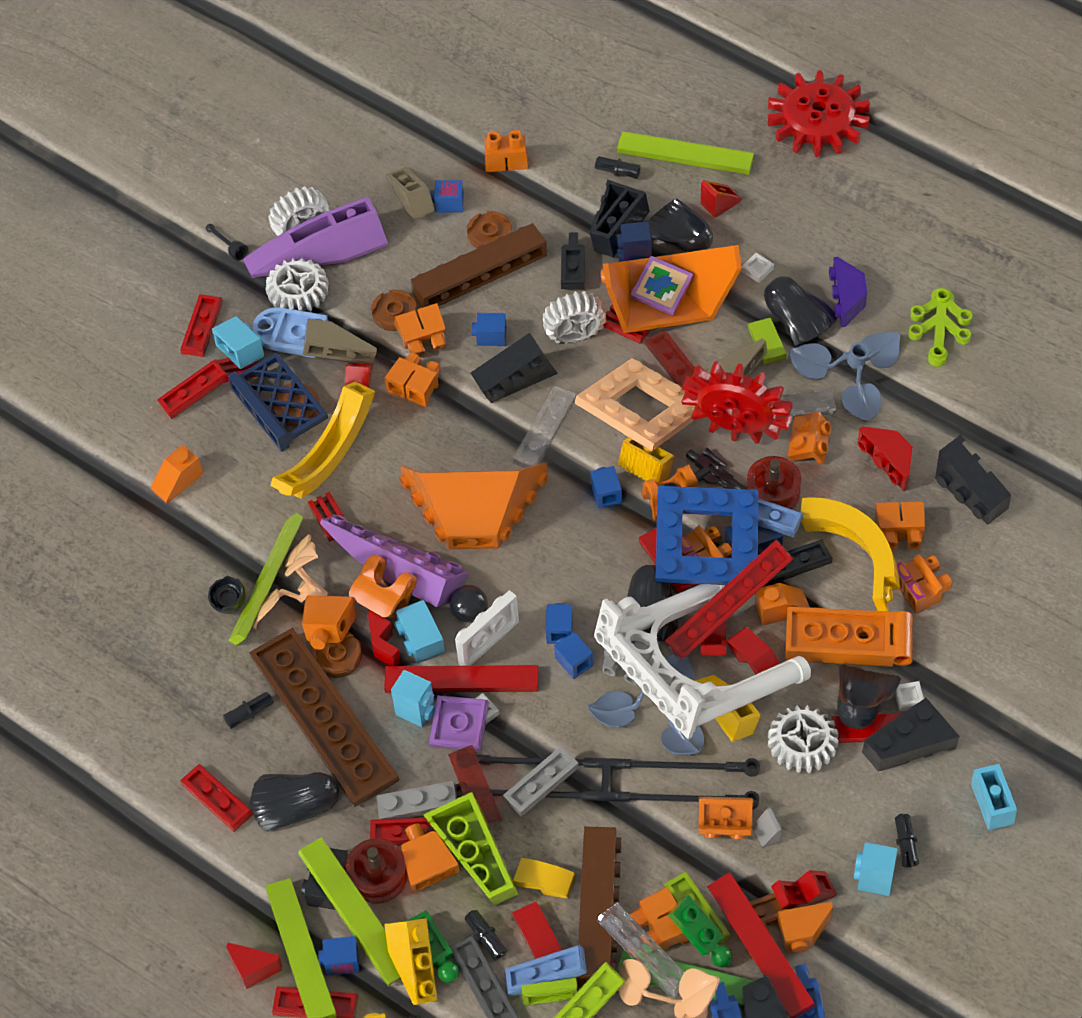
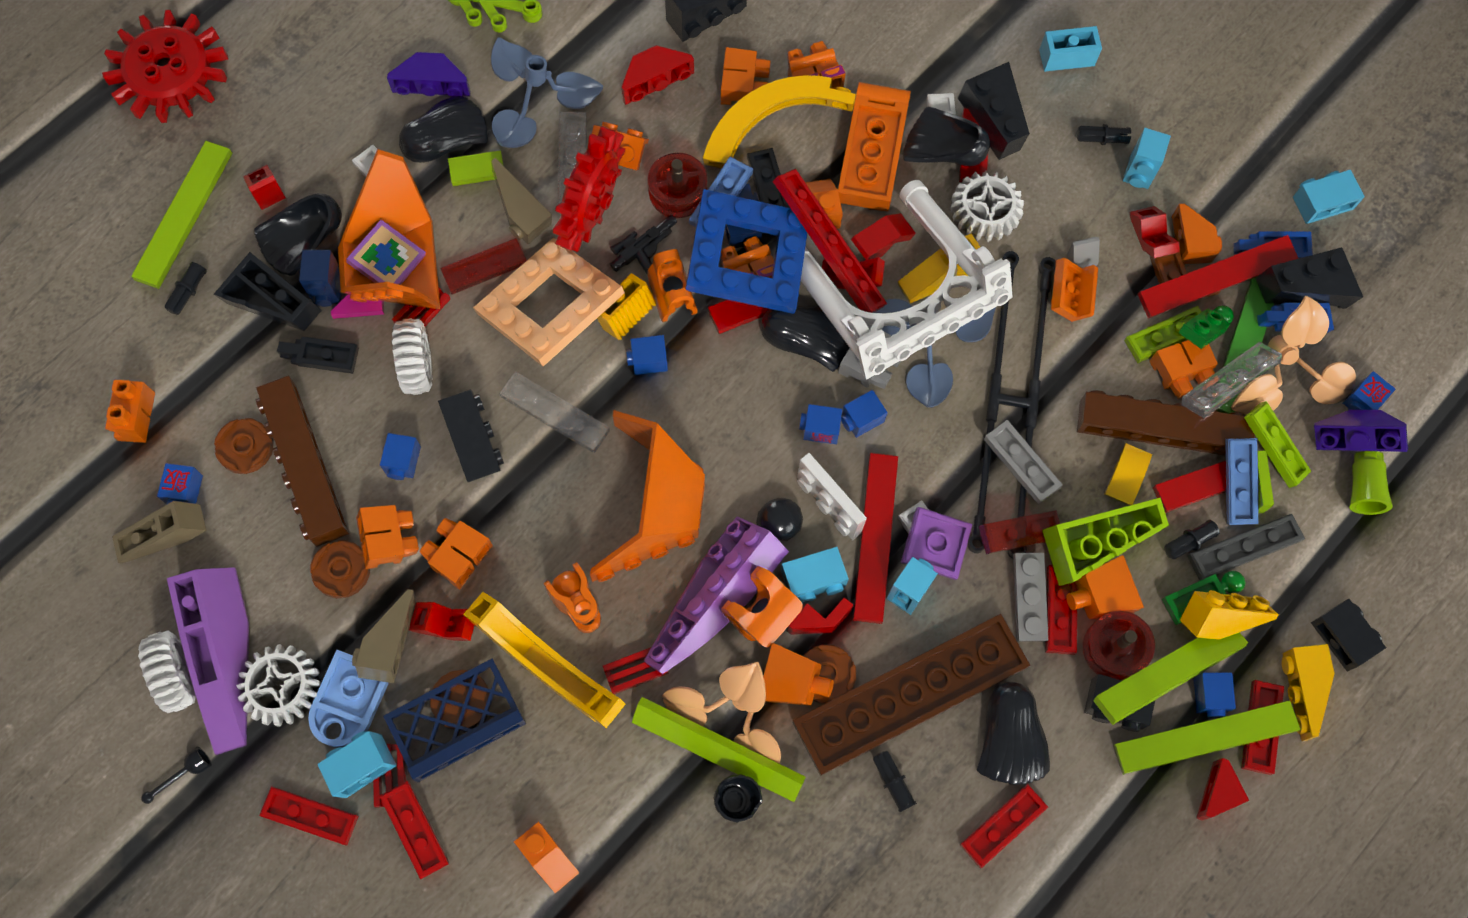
camera: 90 degrees left, 15 degrees up
none -> orange piece [543,562,601,633]

